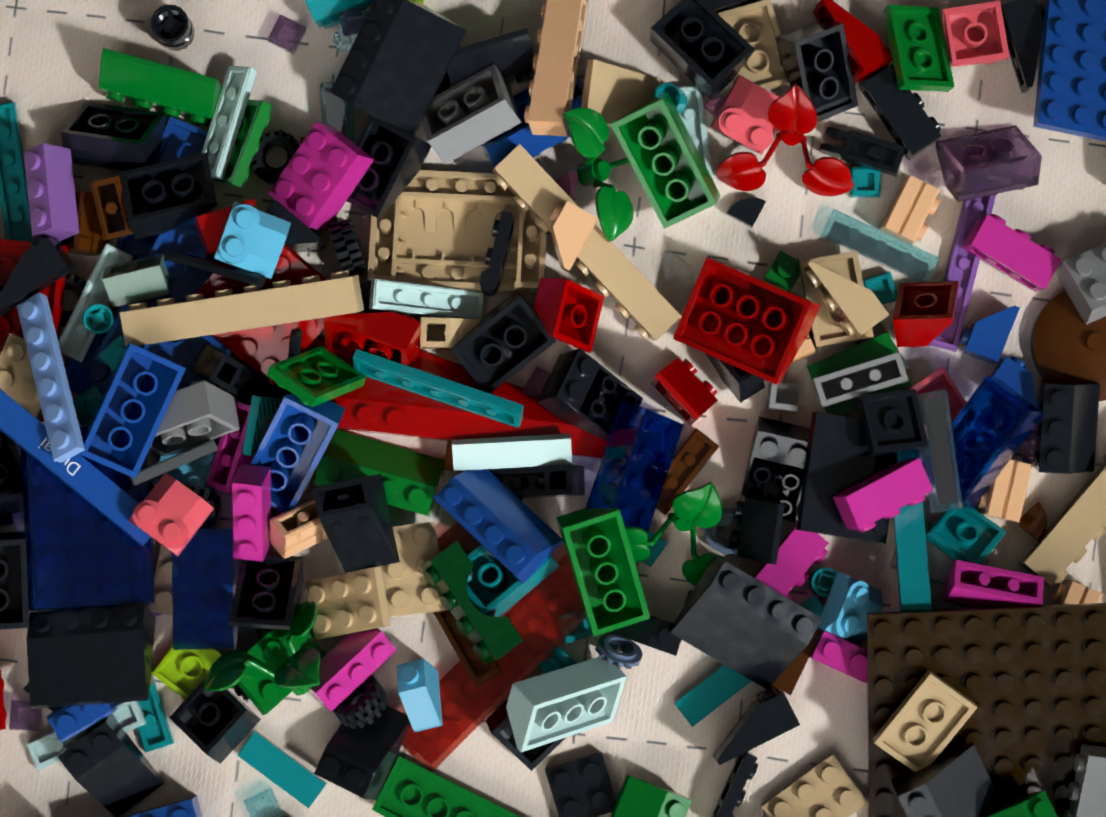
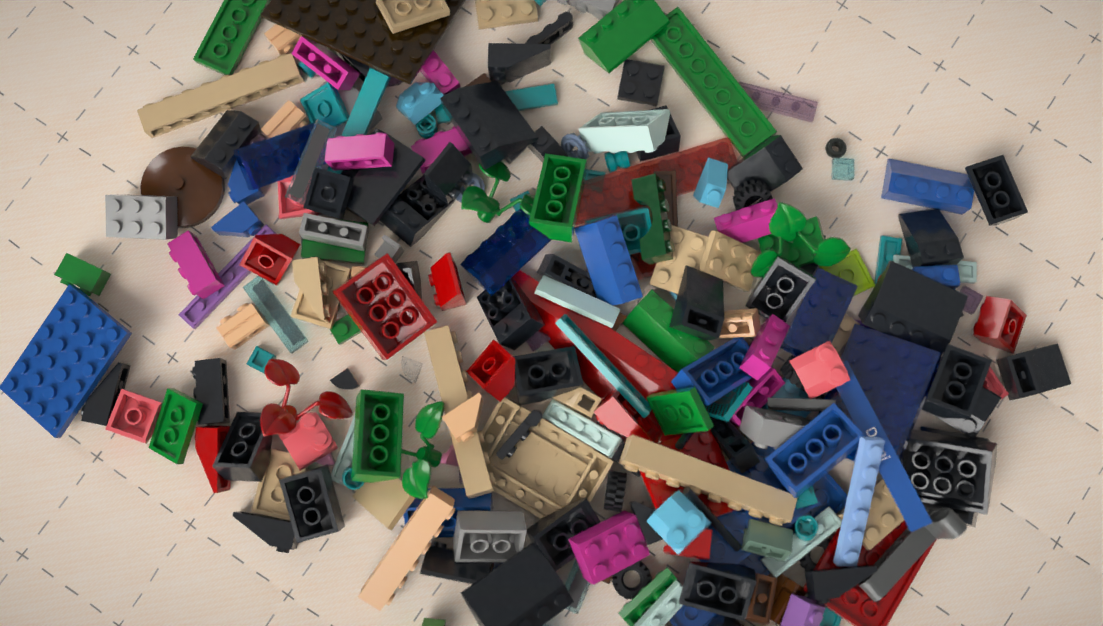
camera: 150 degrees left, 5 degrees down
teal bracket [73,386,103,427] -> none
black slope [169,679,261,764] -> none
teal tile [237,731,327,808] -> none
reddish brown tile [642,428,719,515] -> none
black hinge [819,127,906,177] -> none
teal tile [863,272,898,305] -> none
clear purple slope [935,125,1042,202] -> none
reddish brown tile [1018,502,1047,543] -> none

